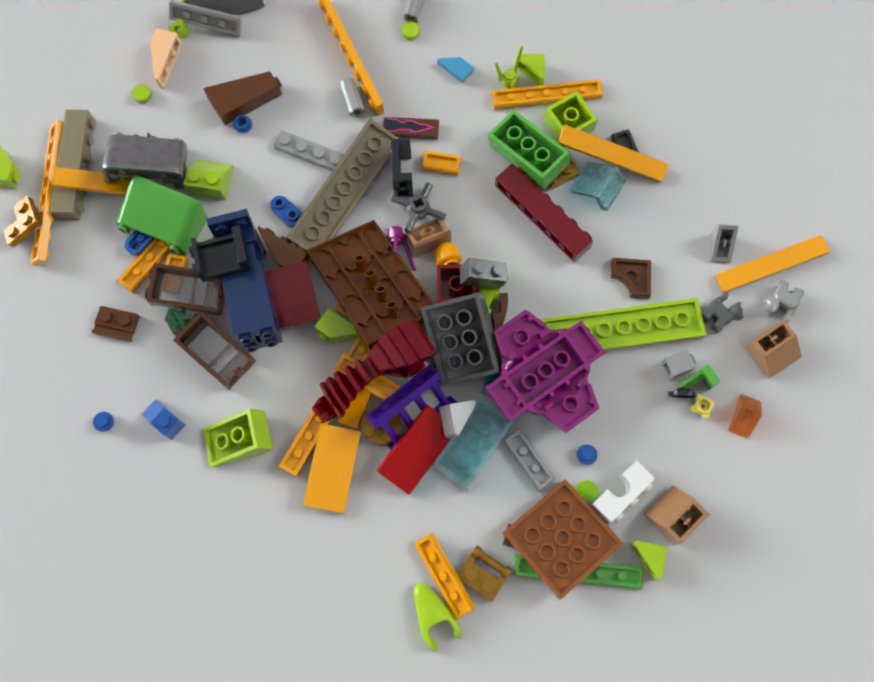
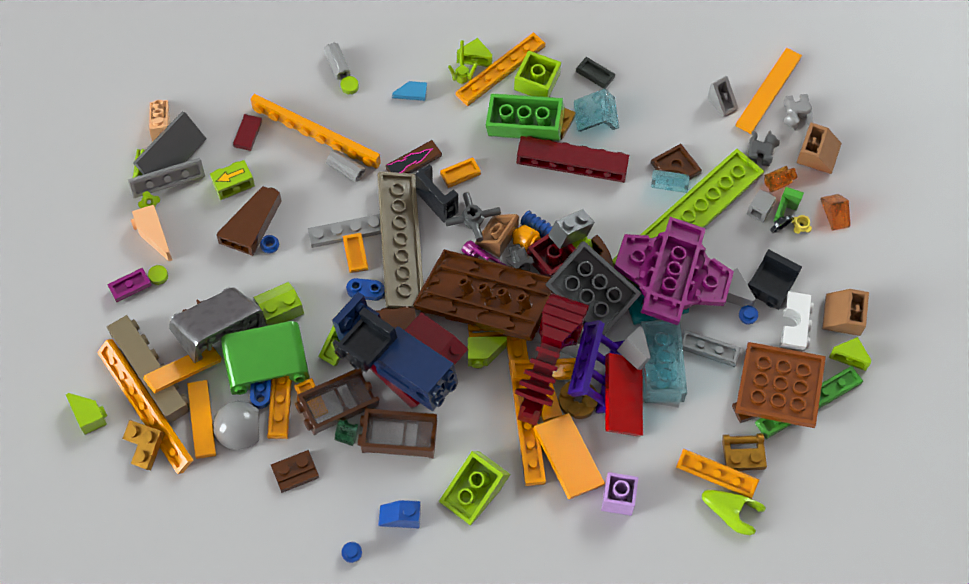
camera: 40 degrees left, 10 degrees down
light orange tile [558,125,668,182] -> none
clear neon green plate [577,480,598,501] -> none
none -> magenta plate [107,268,152,302]
none -> light orange tile [187,380,216,459]
none -> lime brick [210,160,255,200]
none -> light grey cylinder [213,400,259,450]
none -> dark red tile [233,114,262,151]
none -> light orange tile [343,233,368,273]
none -> dark grey hips [506,244,534,272]
none -> blue piece [520,210,553,238]
none -> lavender head [601,472,638,516]
none -> clear light blue slope [651,170,689,193]
none -> light grey slope [726,268,756,307]
none -> black panel [748,249,802,310]
none -> clear orange hips [764,165,798,192]

